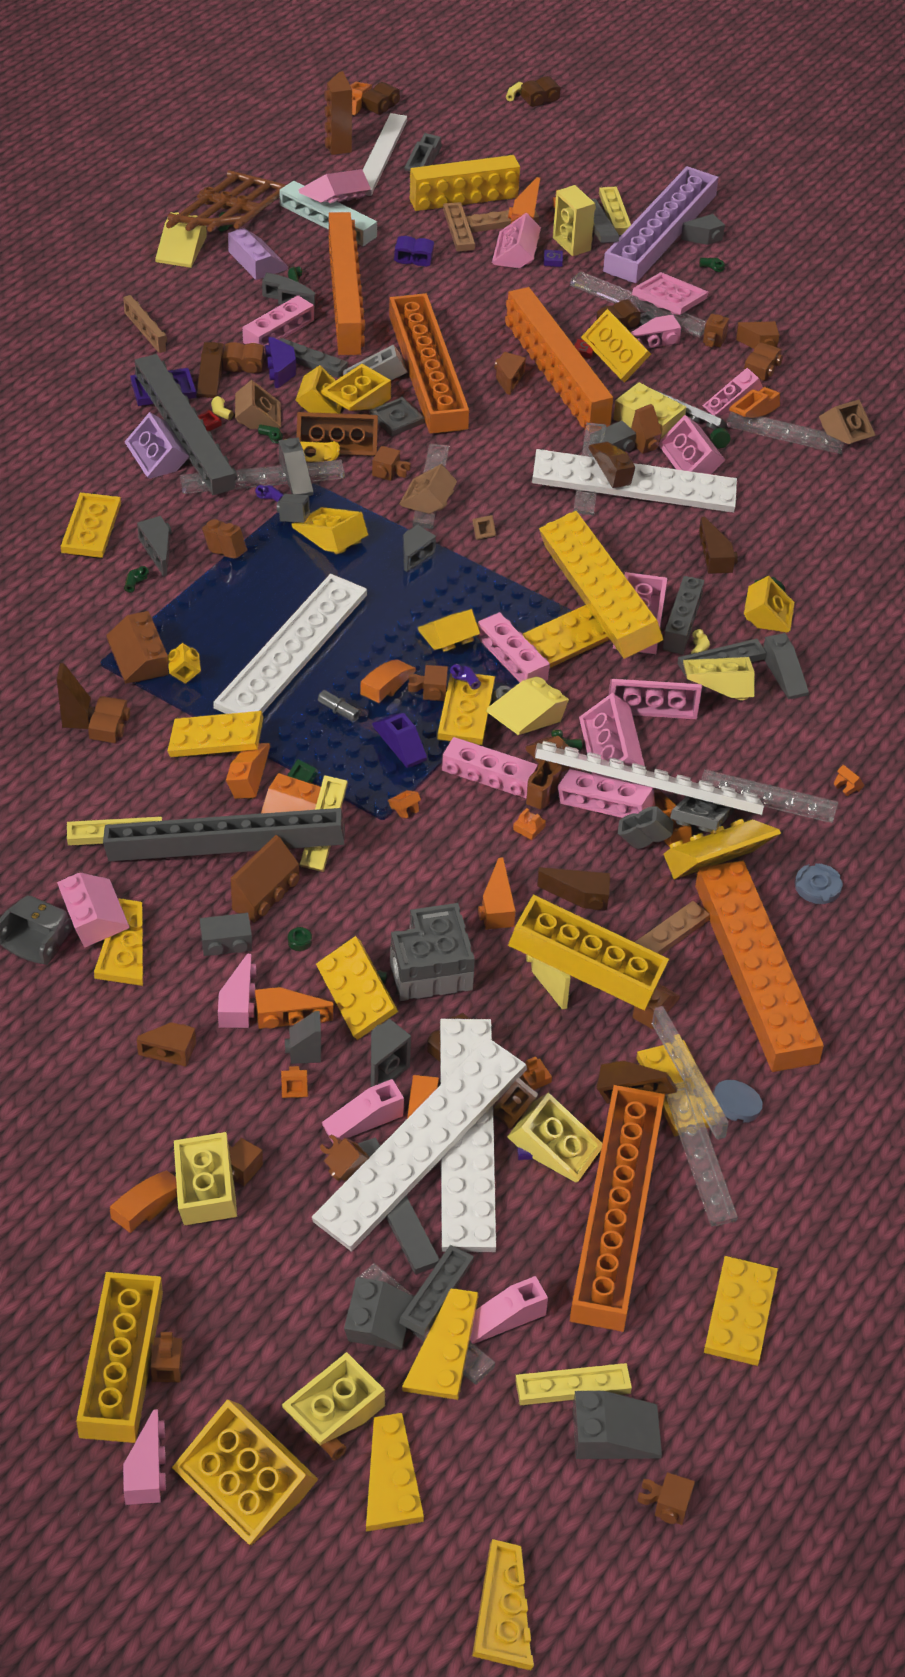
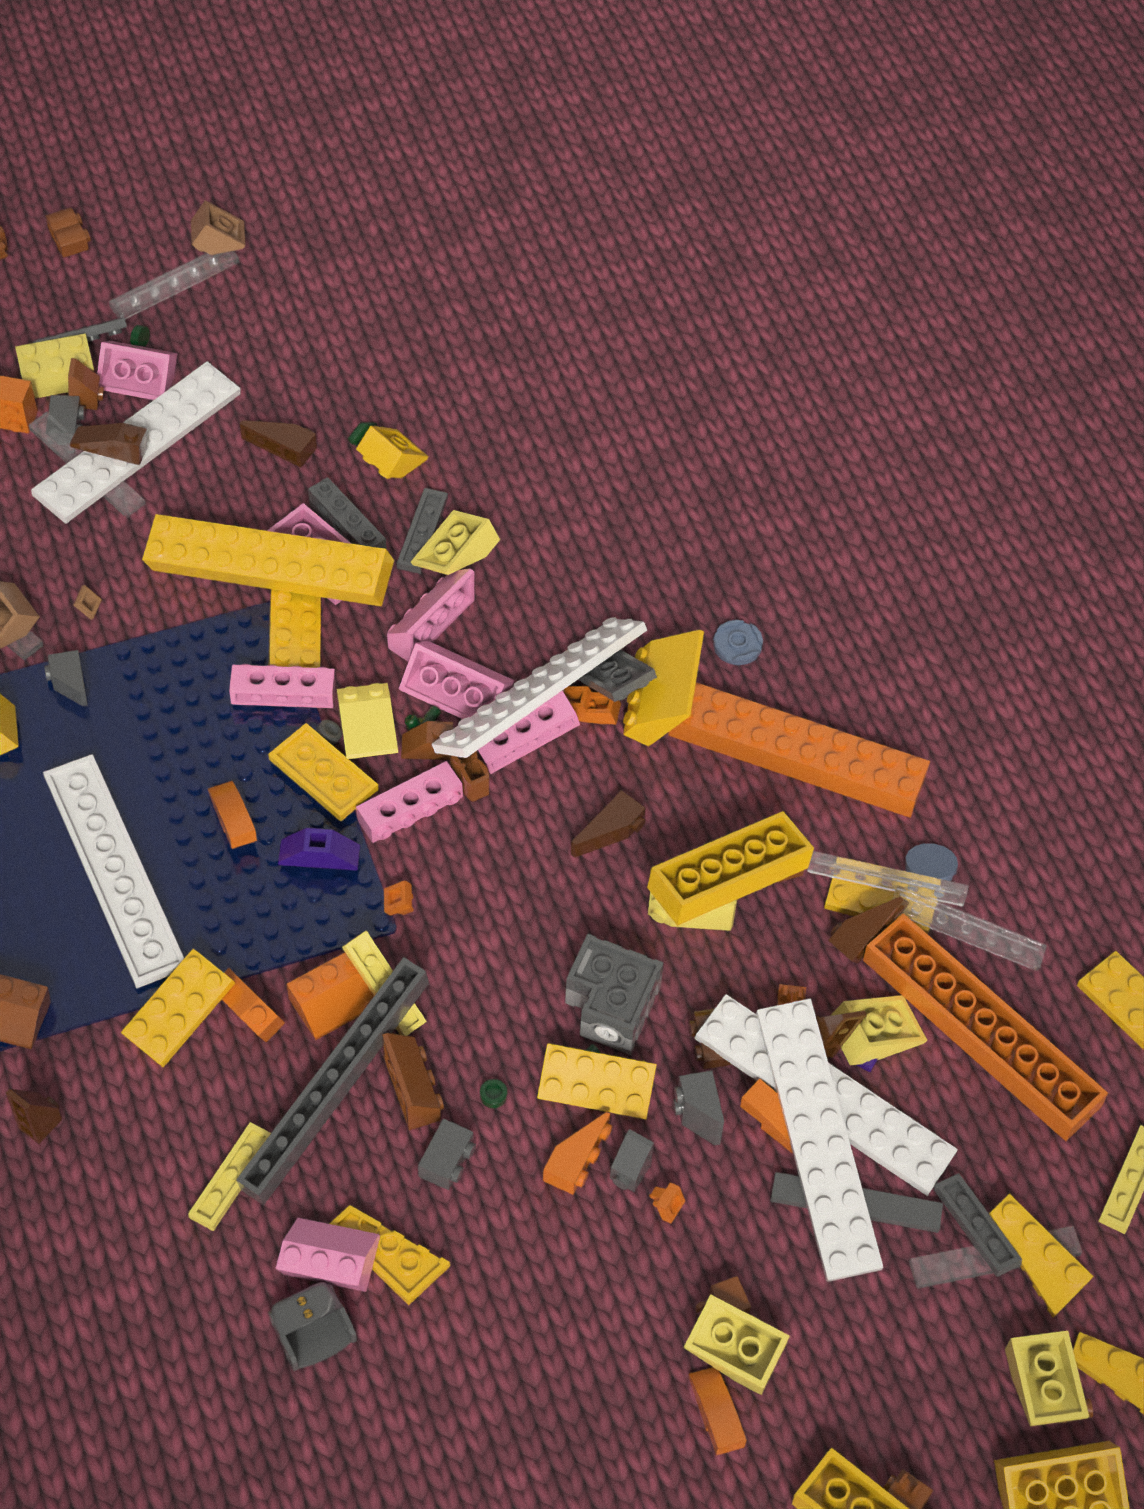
camera: 55 degrees left, 10 degrees up
dark orange brick [88,696,130,743] -> none
dark orange slope [137,1022,196,1067] -> none
yellow brick [168,643,201,684] -> none
bright pink slope [218,954,256,1028] -> none
dark green tile [287,759,318,783] -> none
dark grey axle [318,690,361,722] -> none
dark orange brick [320,1134,370,1181] -> none
bright pink slope [322,1079,404,1143] -> none
dark grey slope [344,1277,414,1350] -> none
dark orange brick [408,665,448,701] -> none
yellow slope [418,609,480,652] -> none
dark purple arm [450,664,481,690] -> none
bright pink slope [470,1276,548,1345] -> none
orange slope [478,857,516,930] -> none
orange tile [513,808,546,840] -> none
dark grey brick [618,806,674,849] -> none
medium nougat plate [635,901,710,955] -> none
light yellow arm [691,629,710,654] -> none
clear tile [701,769,838,823] -> none
bright pink slope [702,368,763,417] -> none
orange slope [729,387,780,418] -> none
dark orange slope [736,321,779,349] -> none
dark grey slope [763,633,809,700] -> none
orange tile [834,765,865,796] -> none

